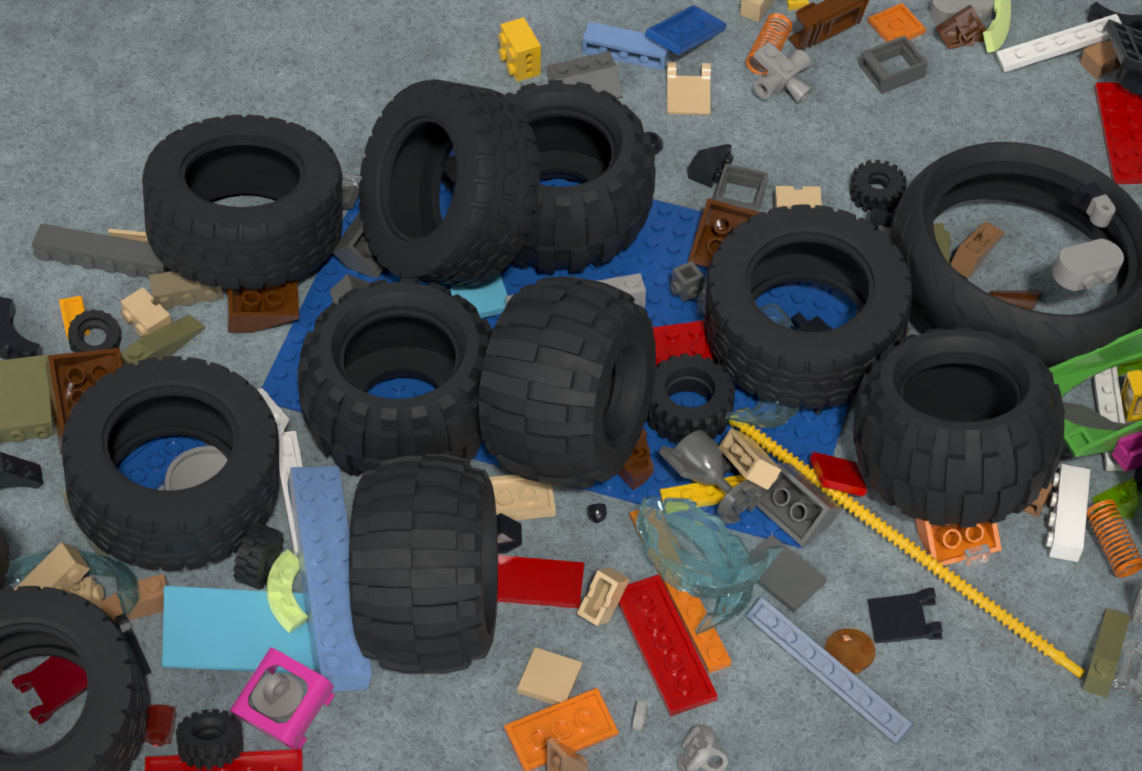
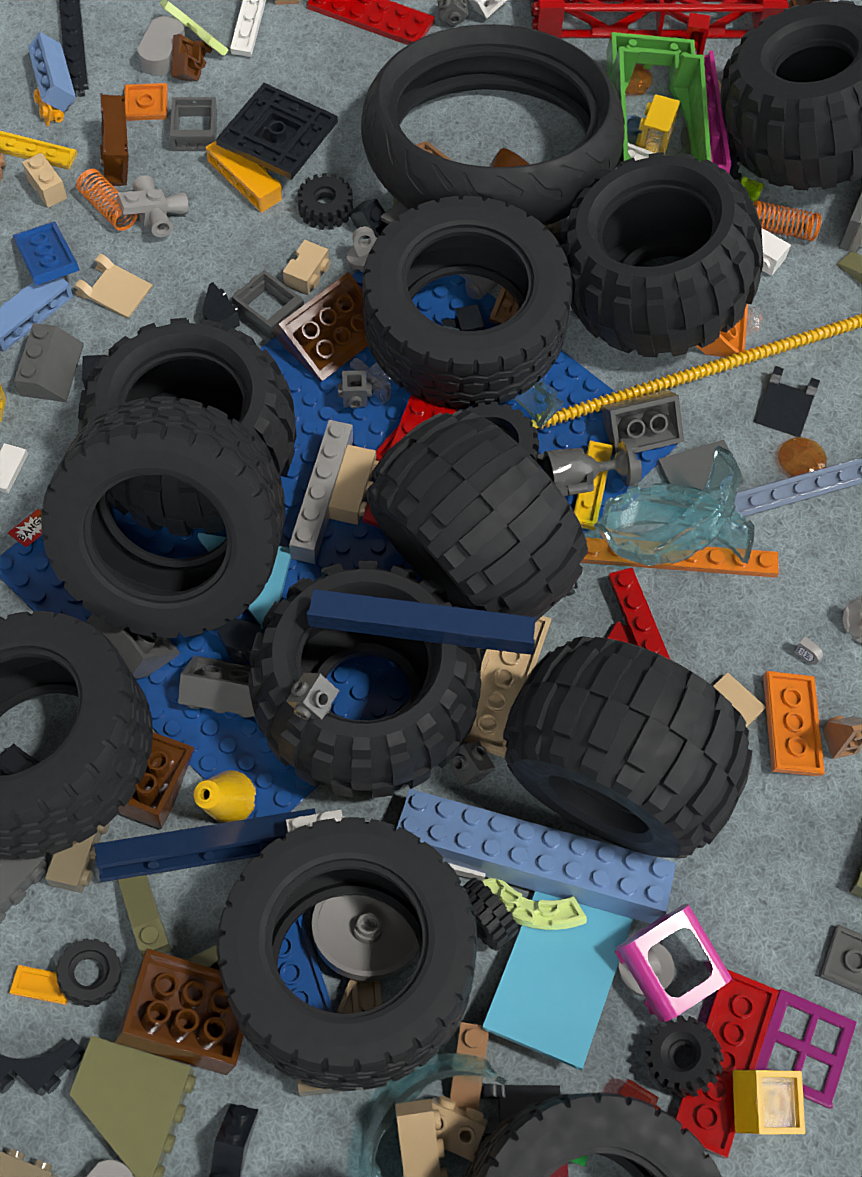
camera: 65 degrees left, 10 degrees up
tan brick [120,288,172,338] -> none
tan brick [577,567,630,626] -> none
red plate [618,574,718,717] -> none
tan brick [719,428,781,490] -> none
red tile [810,451,868,496] -> none
light grey brick [1052,239,1124,291] -> none
leg [1071,182,1115,227] -> none
none -> dark blue tile [94,808,315,882]
none -> yellow cone [194,770,256,823]
none -> light orange brick [205,141,282,213]
none -> black piece [216,83,338,180]
none -> dark grey brick [286,673,339,720]
none -> dark blue tile [307,589,536,655]
none -> red plate [608,567,671,660]

